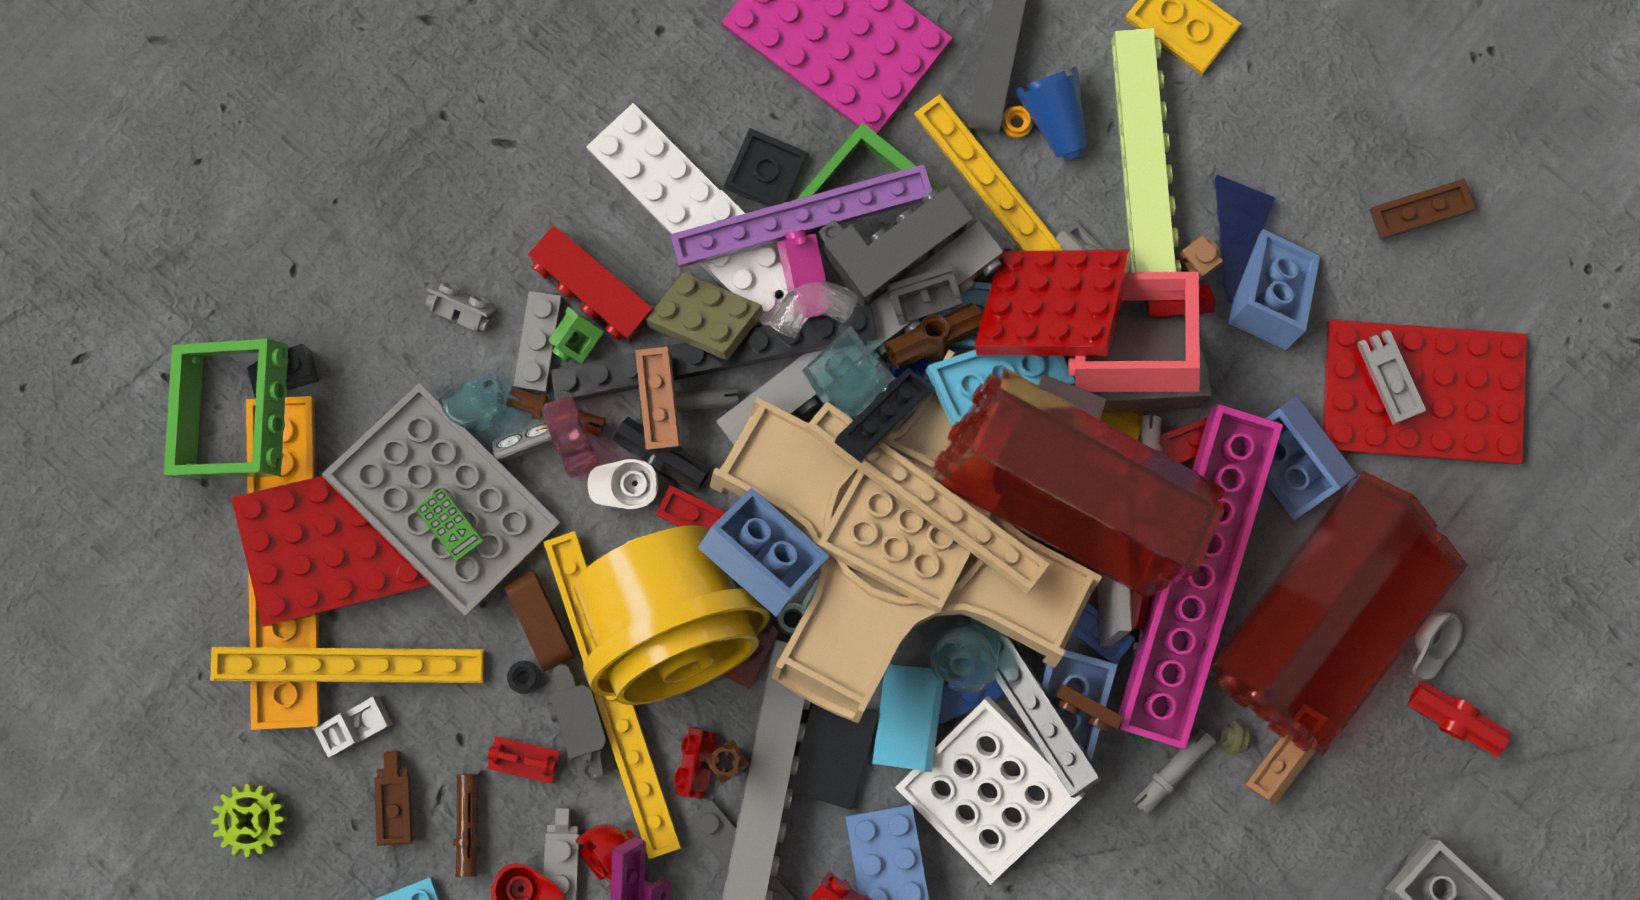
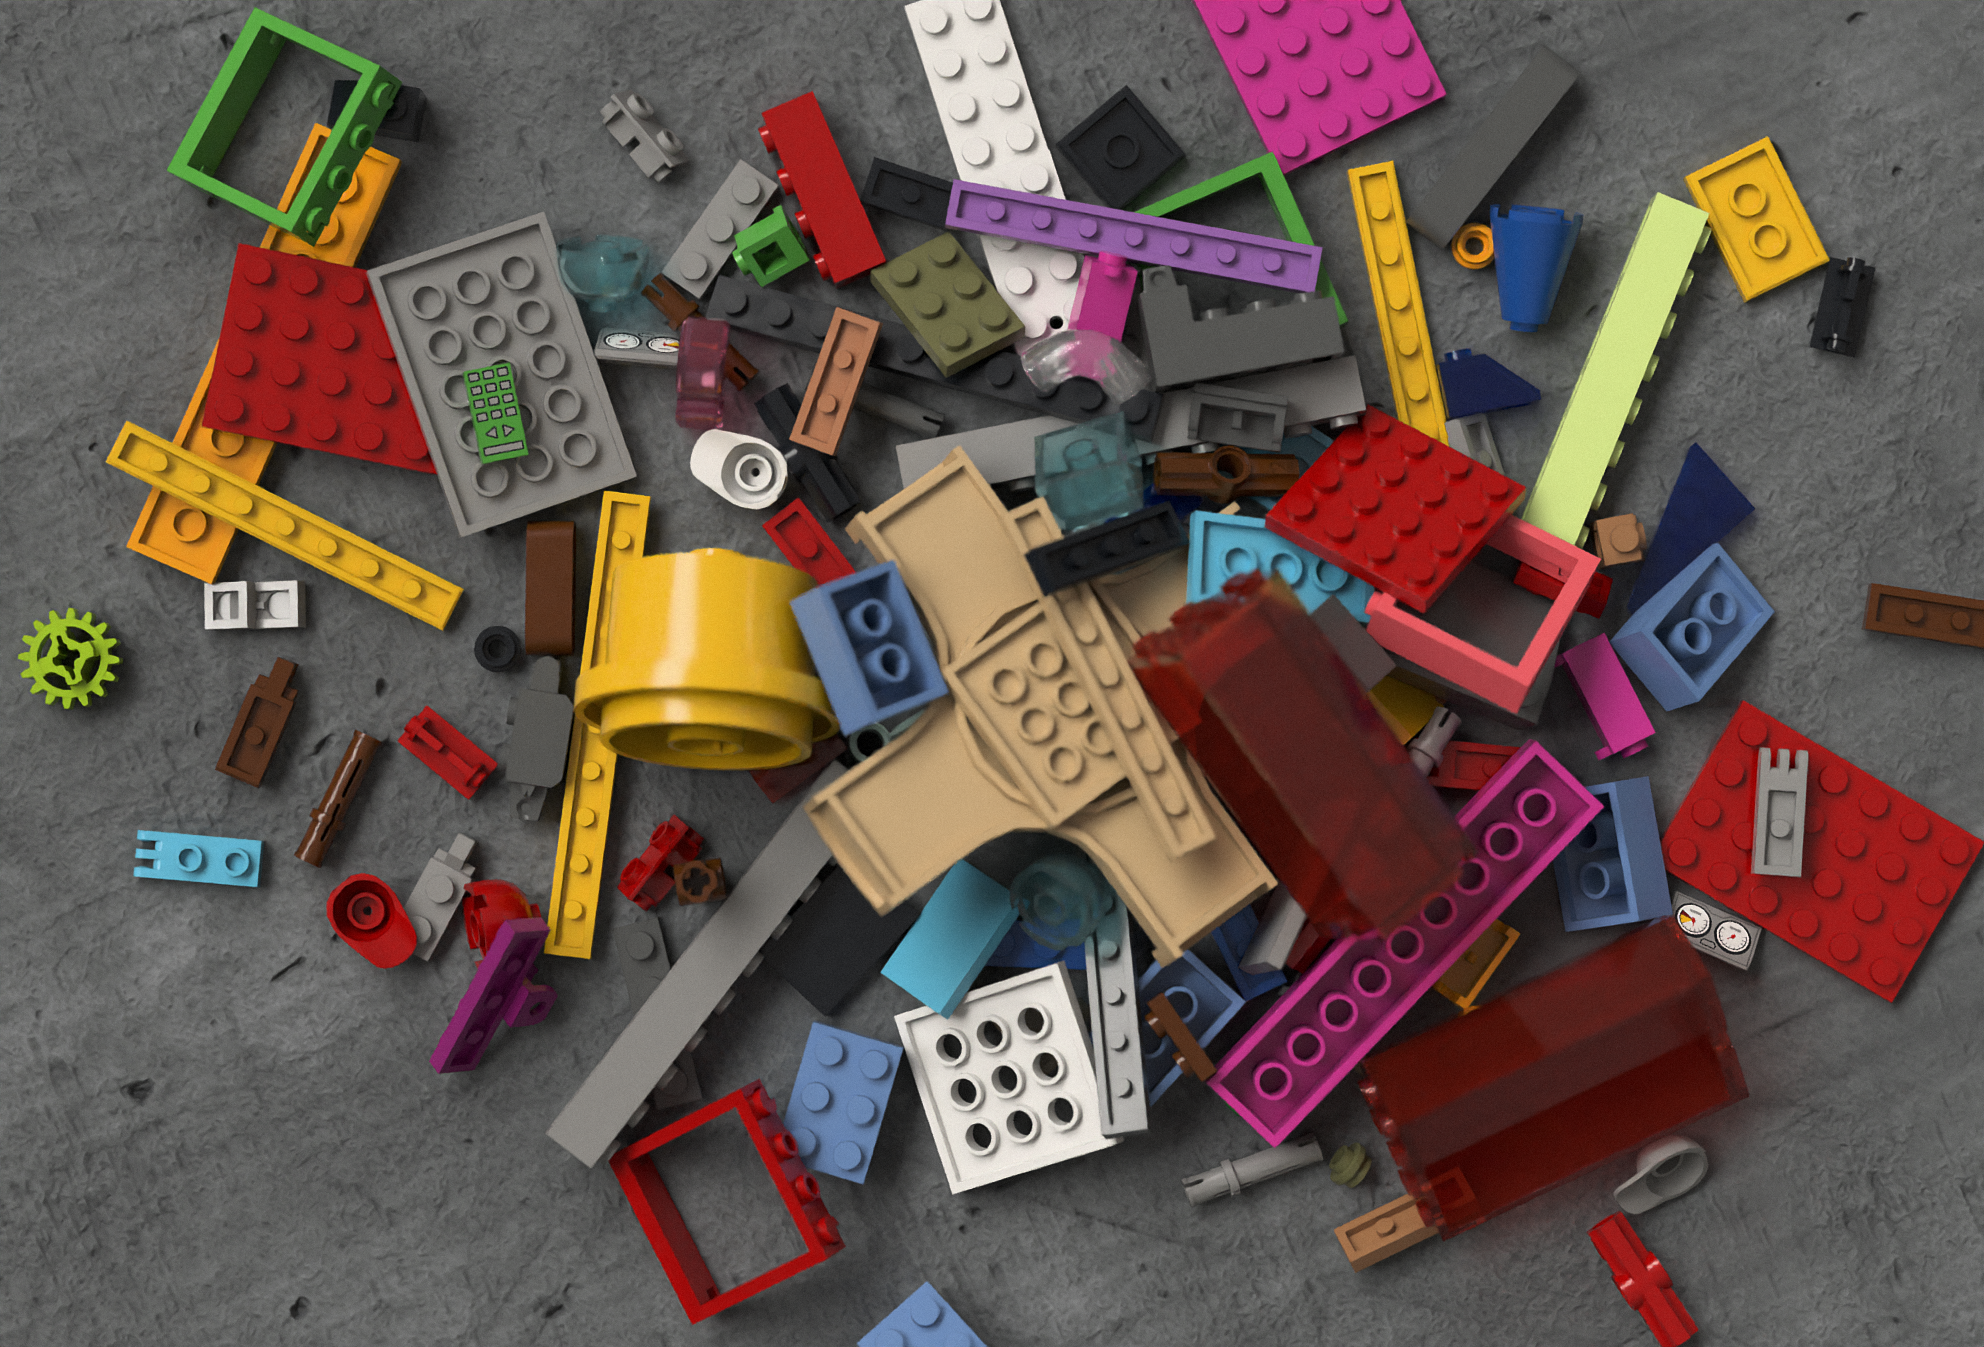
camera: 20 degrees right, 5 degrees up
none -> black plate [860,157,953,232]
none -> light orange hinge [1431,918,1520,1010]
none -> clear blue slope [1435,349,1542,422]
none -> dark pink brick [1554,632,1656,761]
none -> slope [1657,891,1762,971]
none -> black hinge [1809,257,1876,358]

